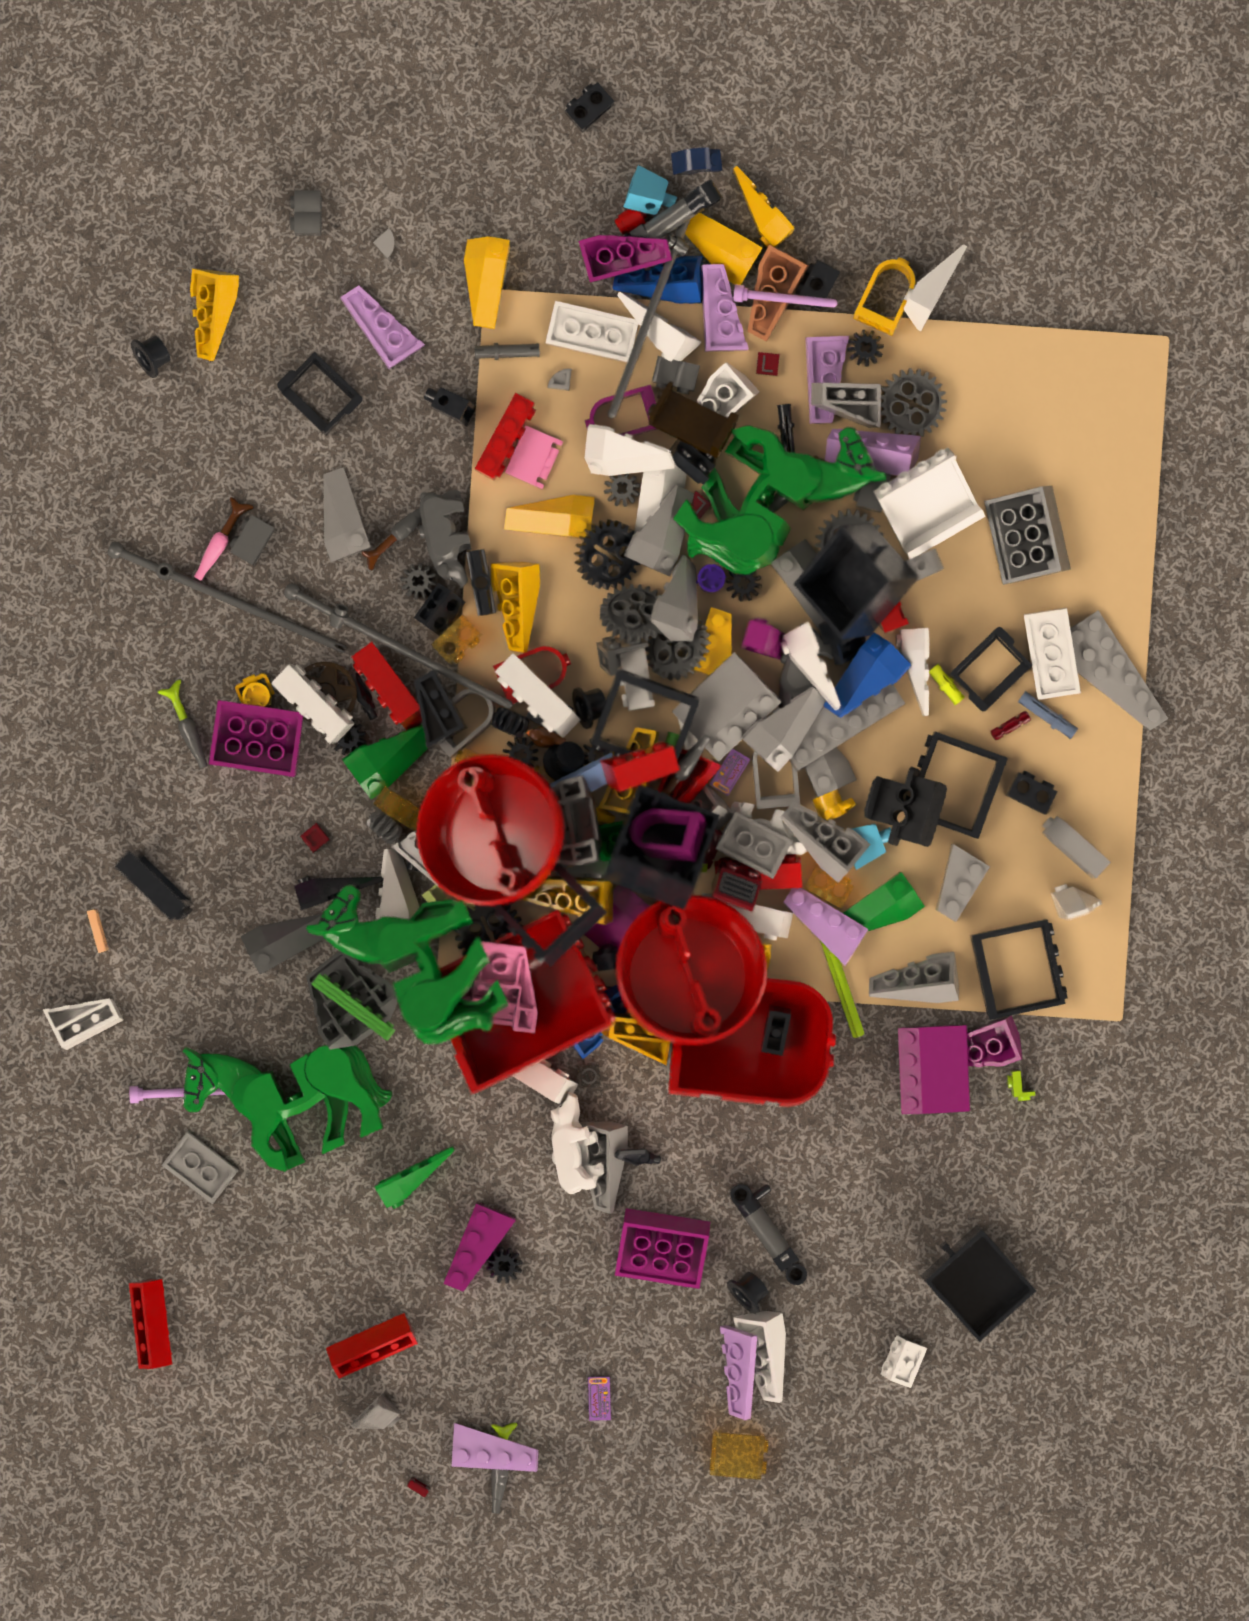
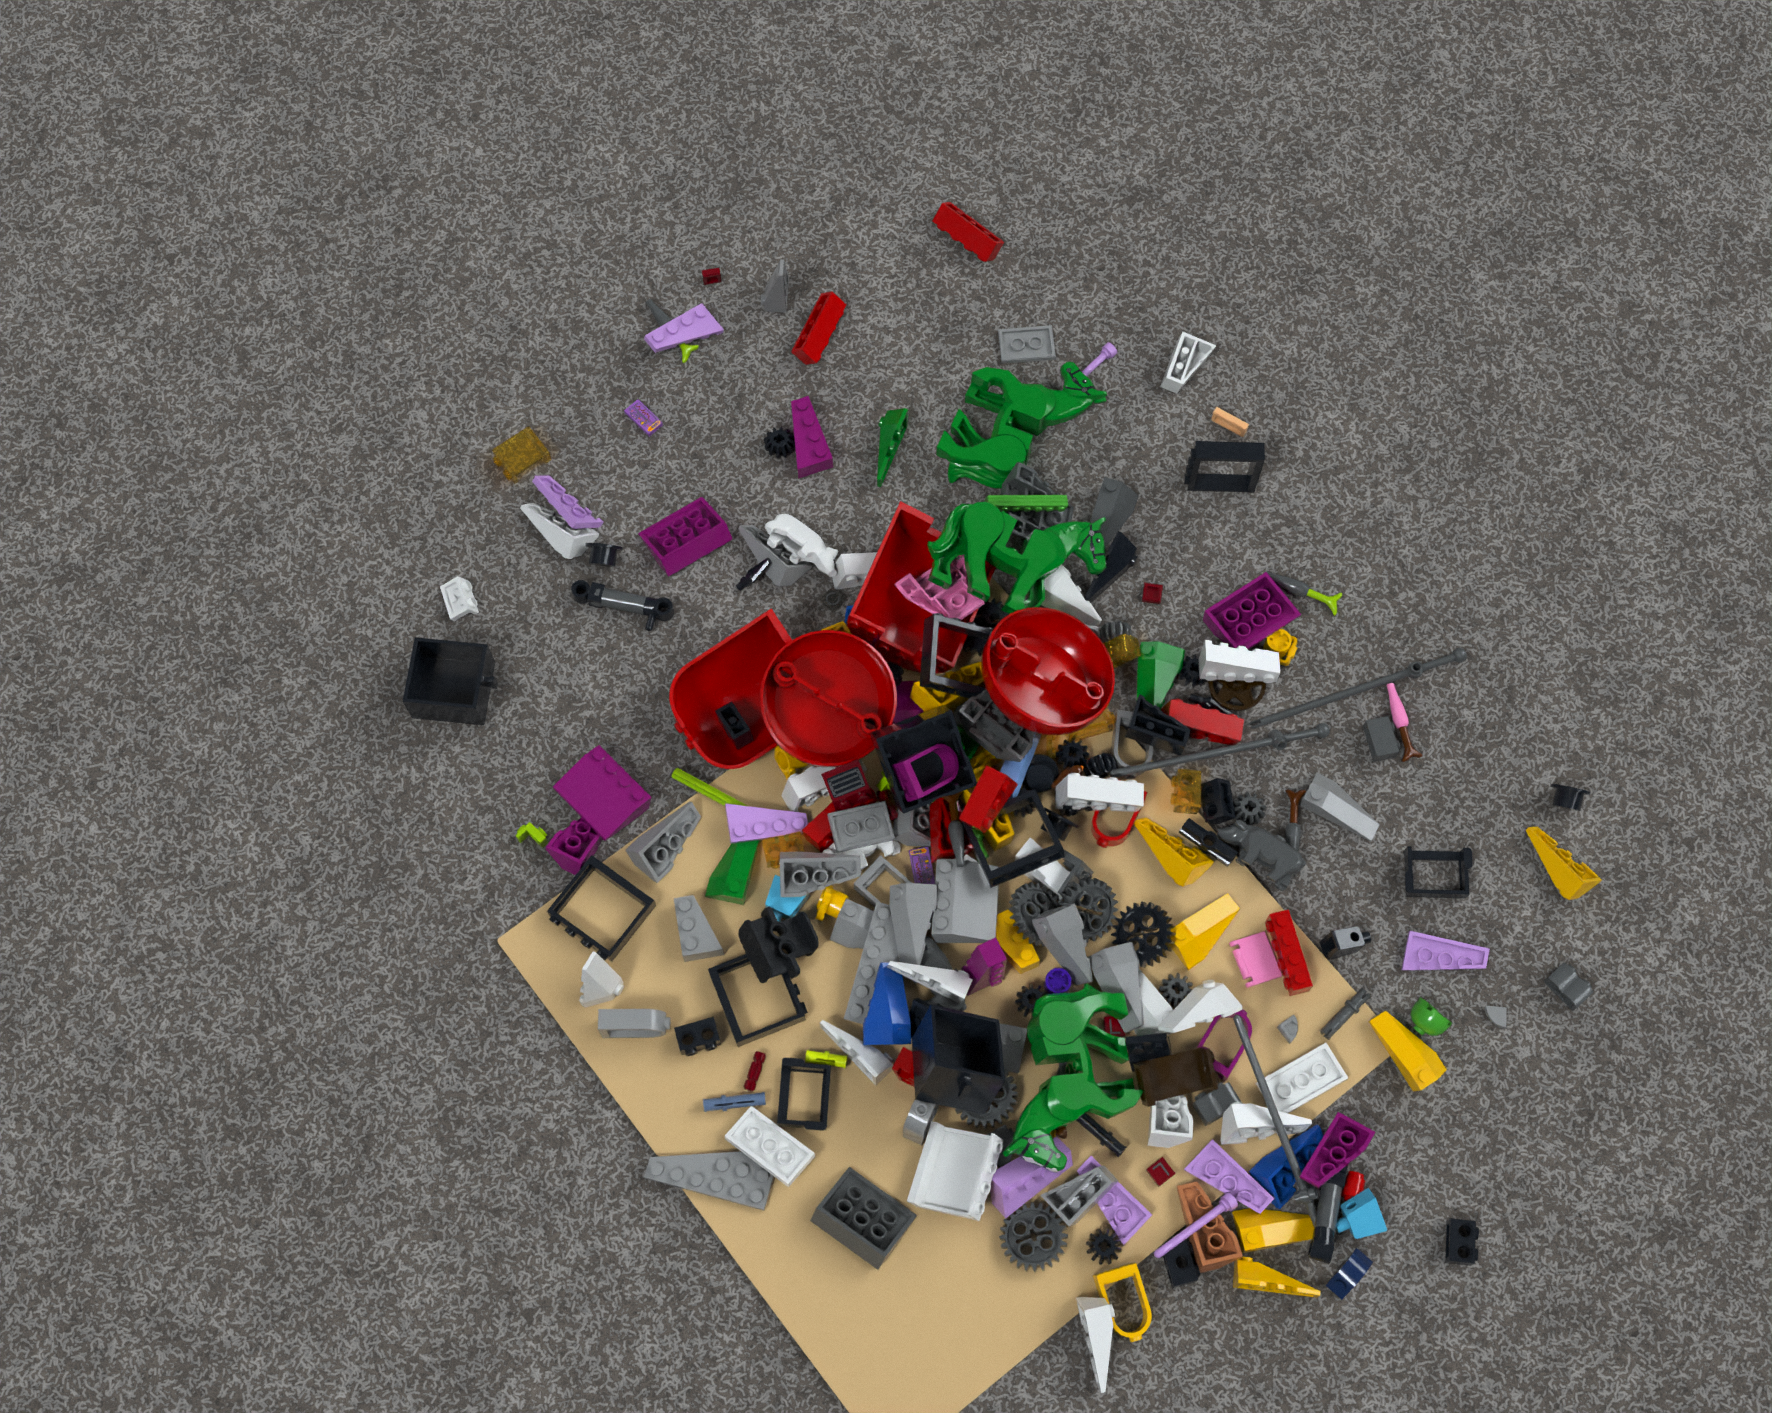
camera: 135 degrees right, 20 degrees down
none -> bright green cylinder [1410,997,1453,1036]

